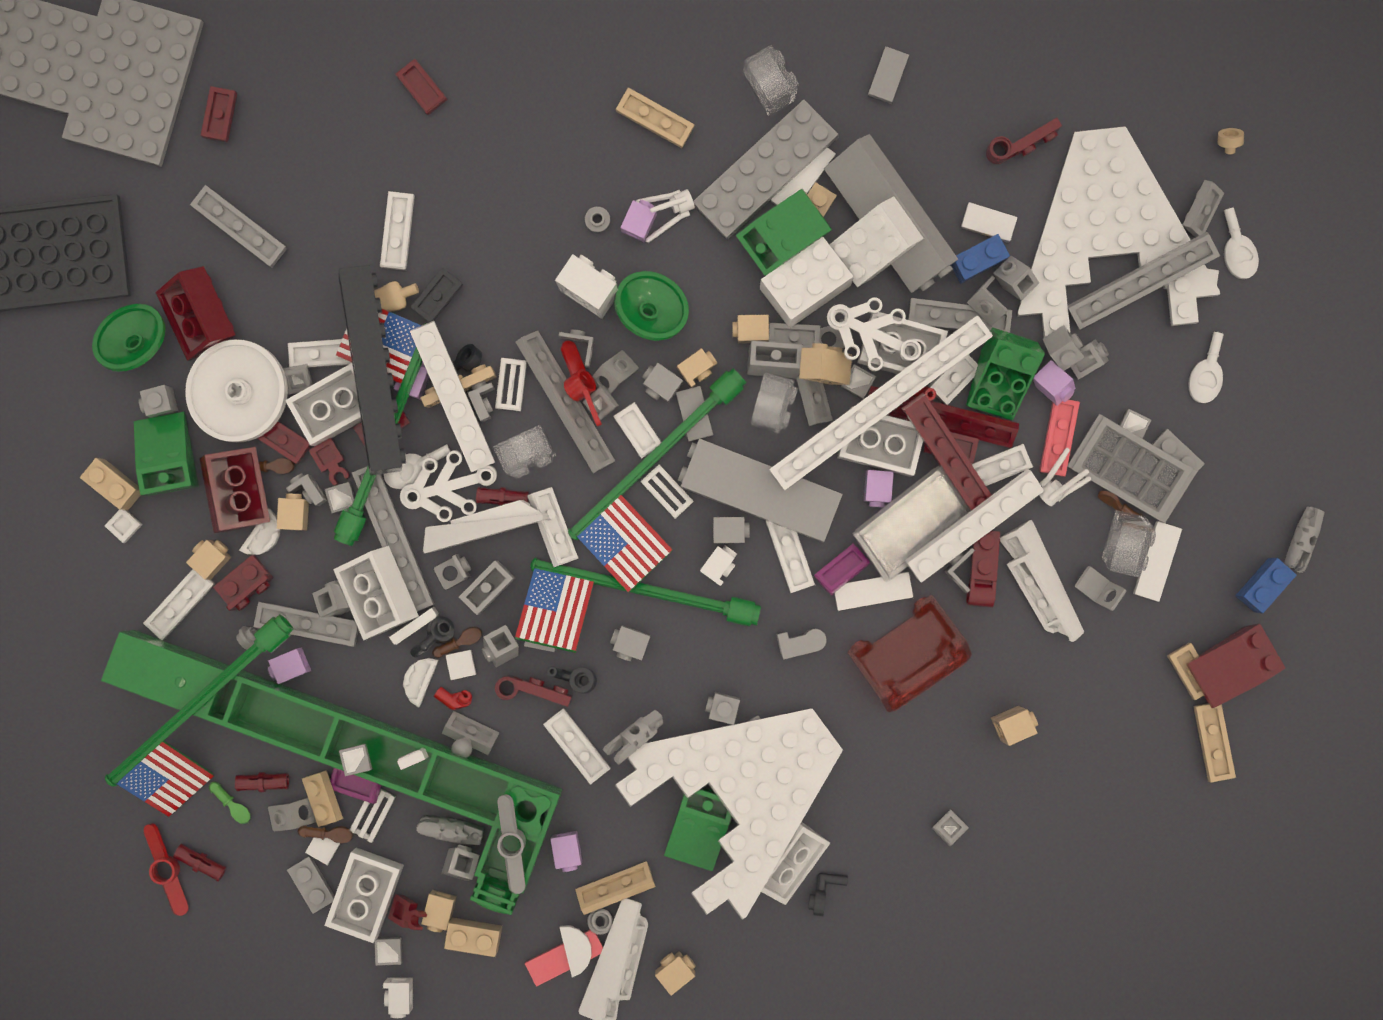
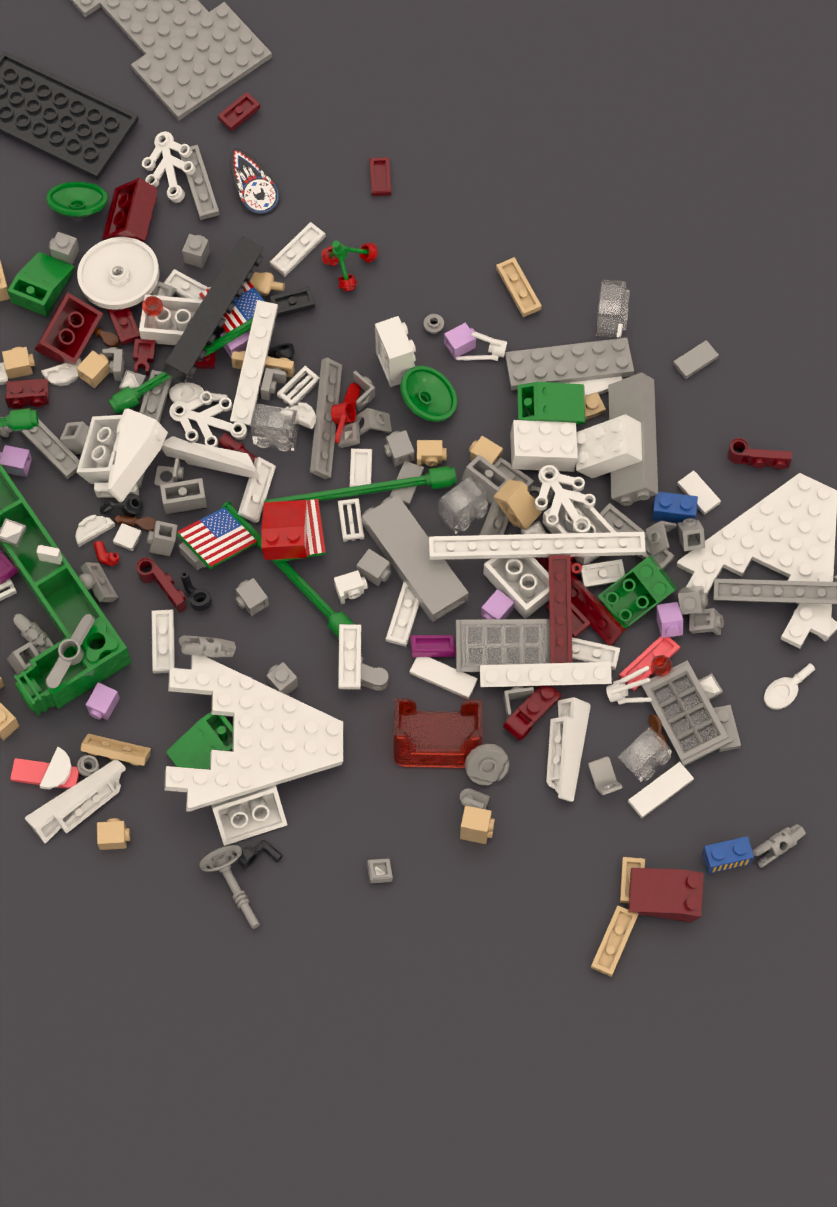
camera: 35 degrees right, 20 degrees down
none -> white wedge [107,409,168,502]
none -> white plant [142,131,196,203]
none -> clear red plate [142,296,163,316]
none -> light grey brick [182,234,210,268]
none -> light grey dish [199,845,260,929]
none -> shield [230,148,280,215]
none -> red slope [262,500,307,560]
none -> white tile [280,402,316,429]
none -> red plant [321,241,378,291]
none -> white tile [338,624,361,689]
none -> light grey piece [460,788,490,809]
none -> light grey tile [465,744,510,785]
none -> clear red plate [651,655,673,676]

